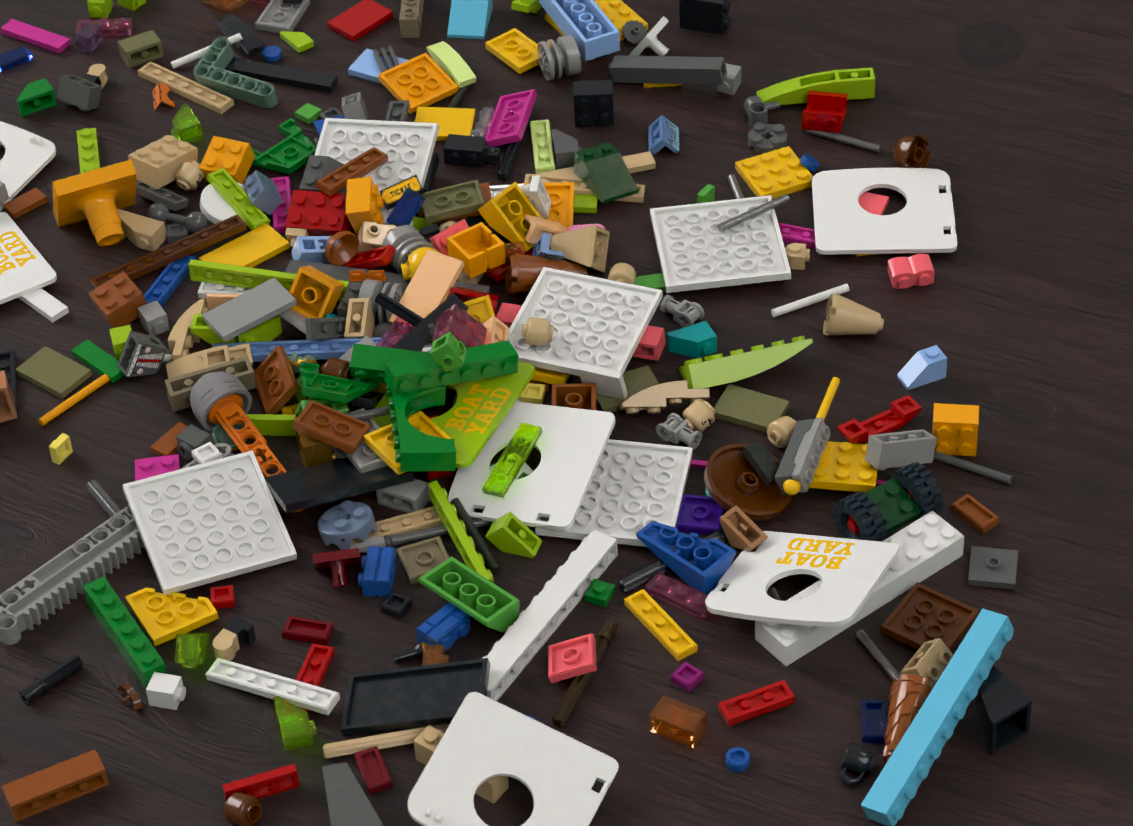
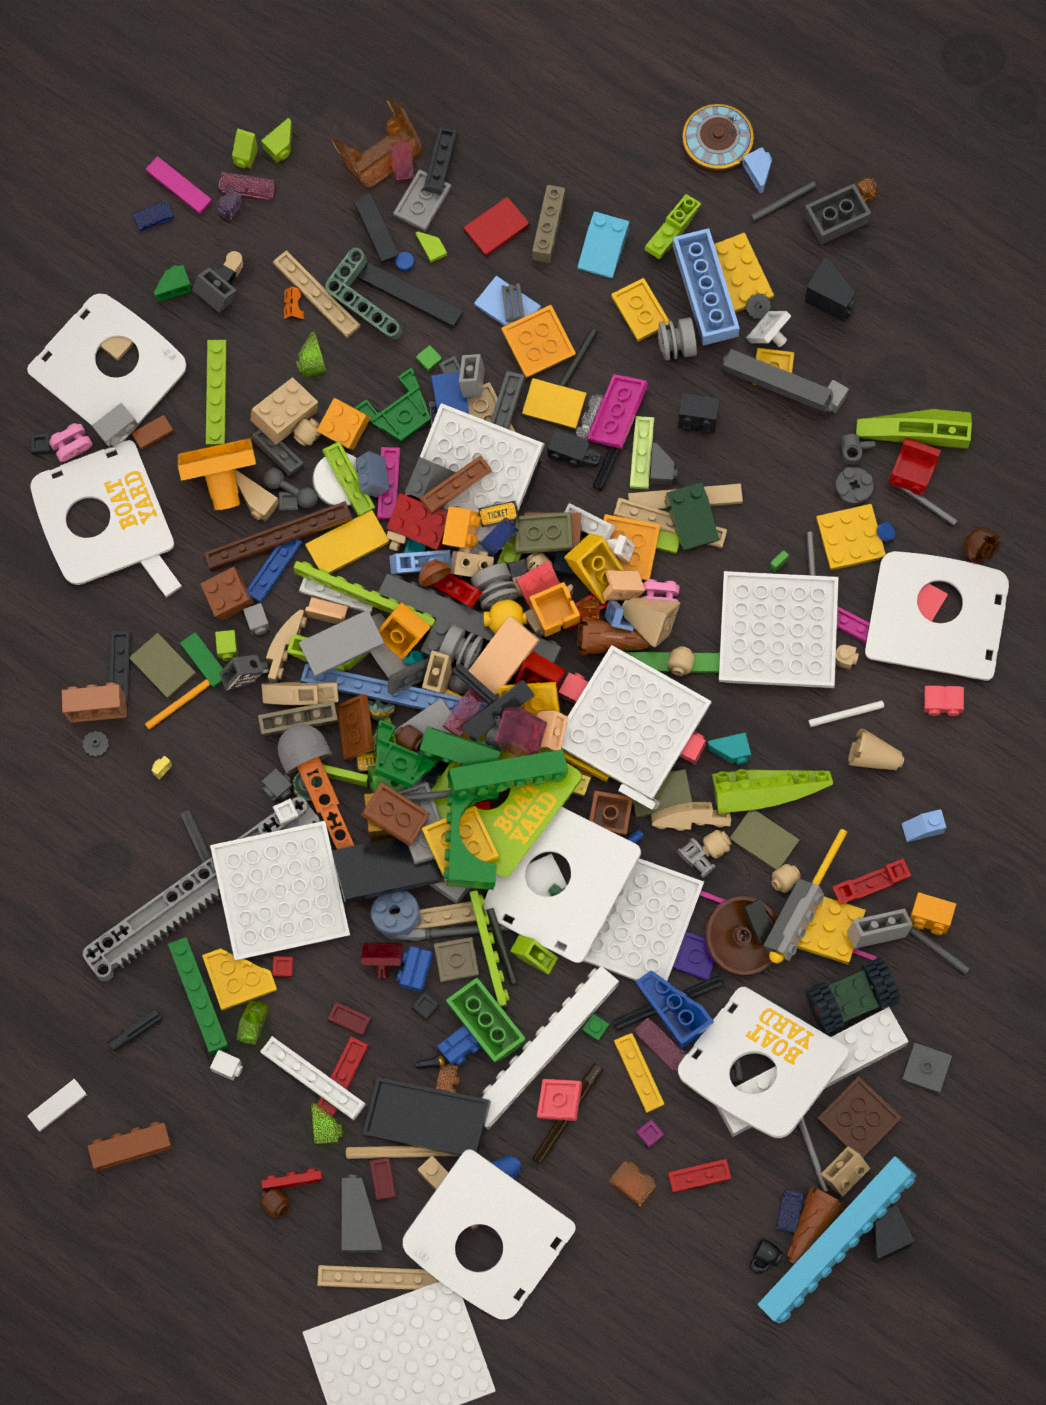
camera: 10 degrees right, 30 degrees up
reddish brown piece [116,682,143,712] -> none
olive brick [118,30,164,68] -> none
dark pink wing [135,454,180,481] -> none
dark orange tile [150,422,188,456] -> none
white bar [171,33,243,69] -> none
leg [213,616,256,661] -> none
orange piece [349,270,386,282] -> none
yellowish green slope [426,41,476,88] -> none
bright green brick [430,331,467,372] -> none
clear neon green tile [482,422,543,498] -> none
tan head [521,317,553,347] -> none
medium blue panel [648,115,679,155] -> none
light grey connector [660,295,705,328] -> none
flat silver bar [717,194,790,232] -> none
medium nougat slope [719,505,768,551] -> none
blue tile [725,747,750,772] -> none
dark orange tile [951,494,1000,534] -> none

